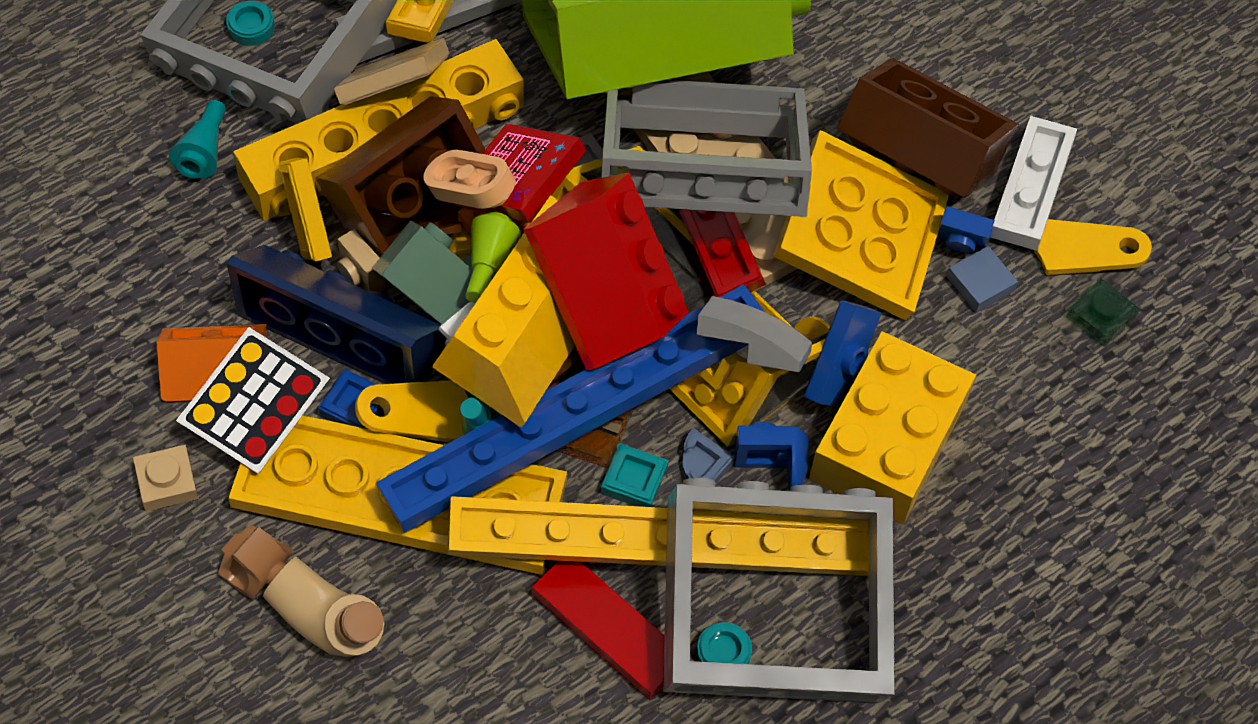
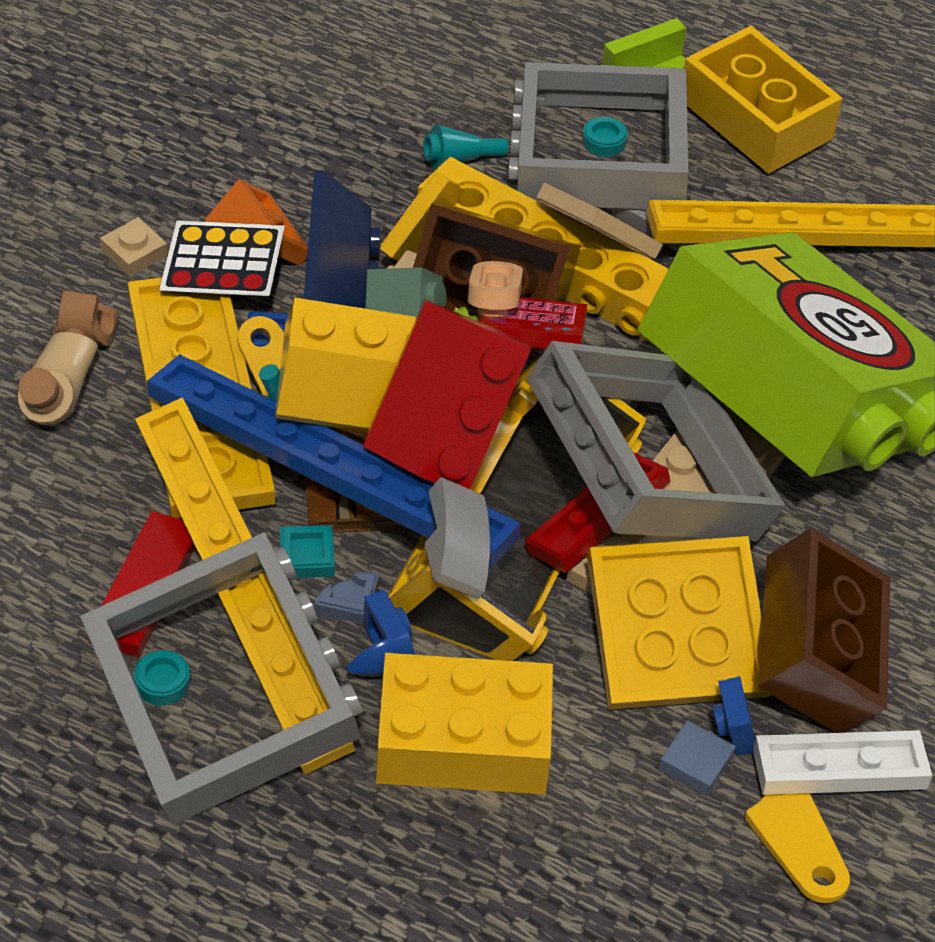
camera: 65 degrees right, 10 degrees down
blue plate [805,300,882,408] -> none
clear green plate [1066,278,1140,347] -> none

